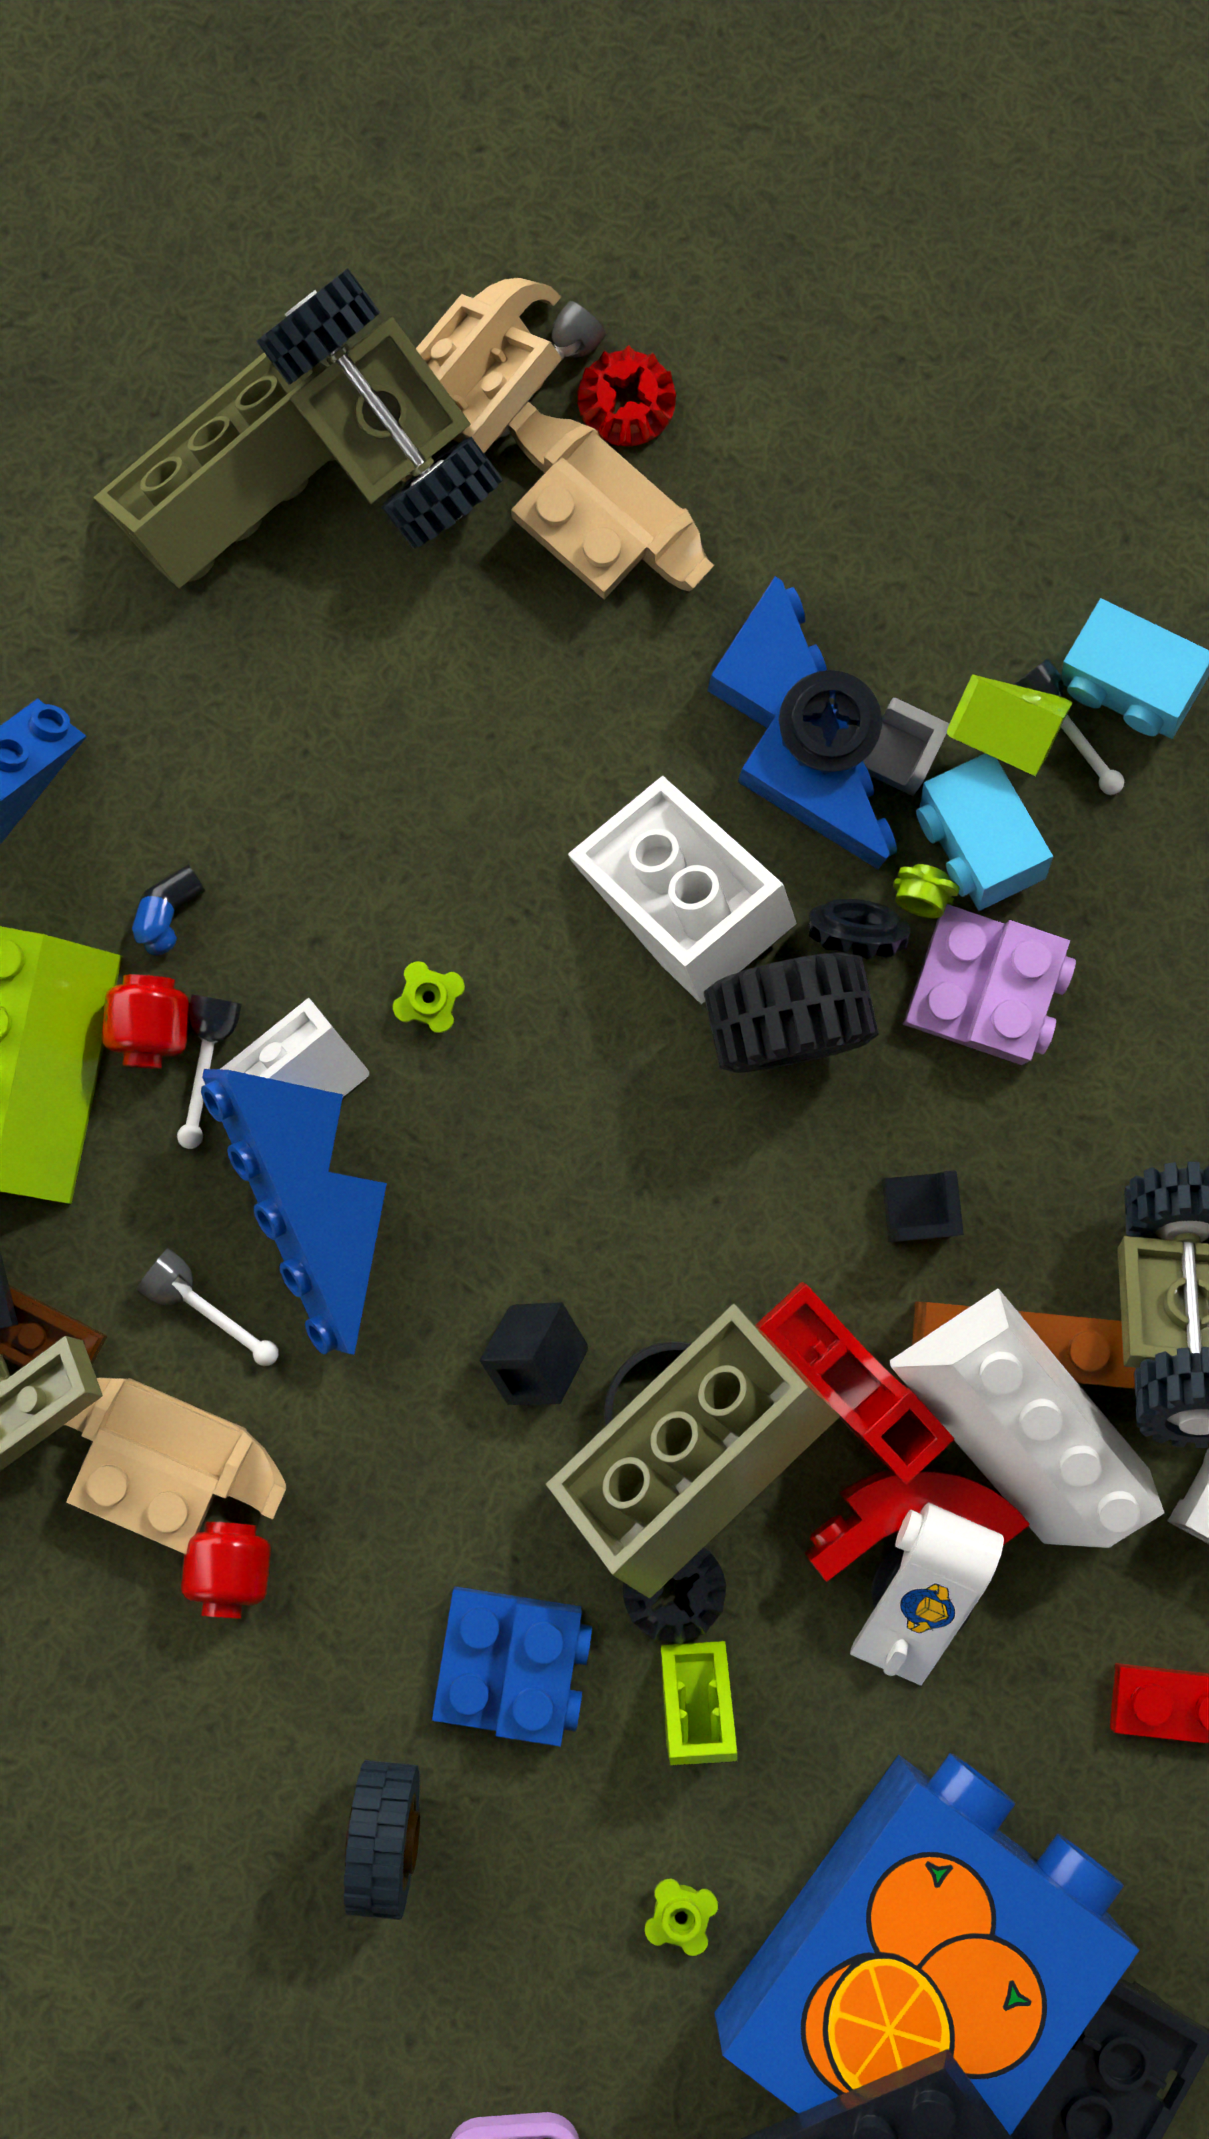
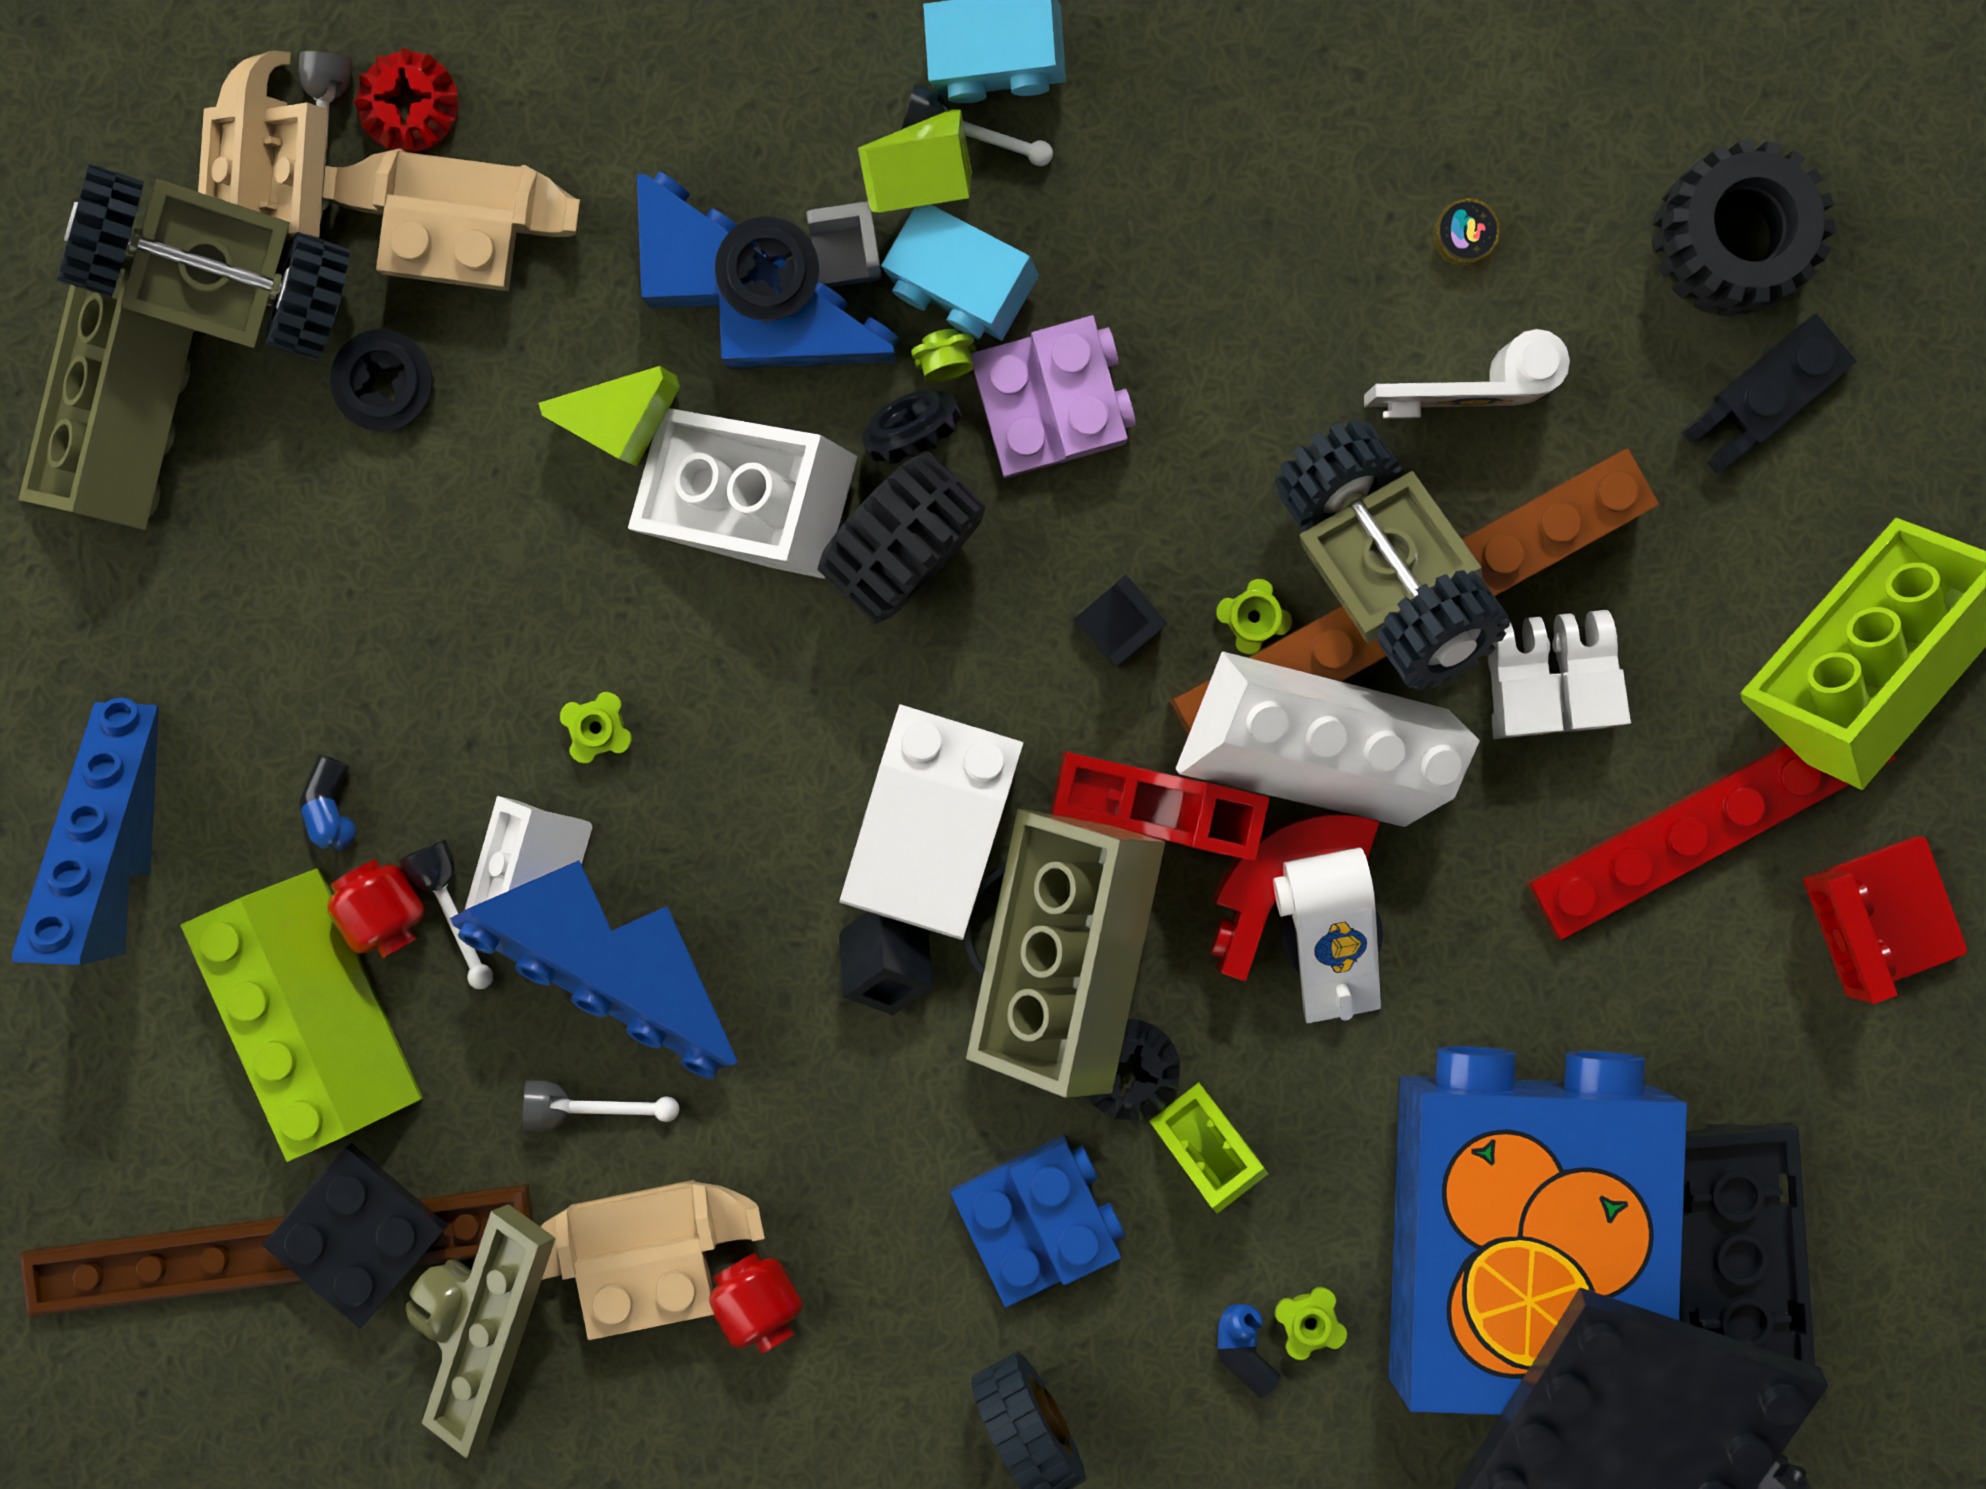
camera: 30 degrees left, 5 degrees up
none -> black gear [330,329,435,433]
none -> lime slope [539,366,680,466]
none -> white slope [839,704,1023,940]
none -> lime plate [1216,579,1292,654]
none -> arm [1217,1304,1281,1398]

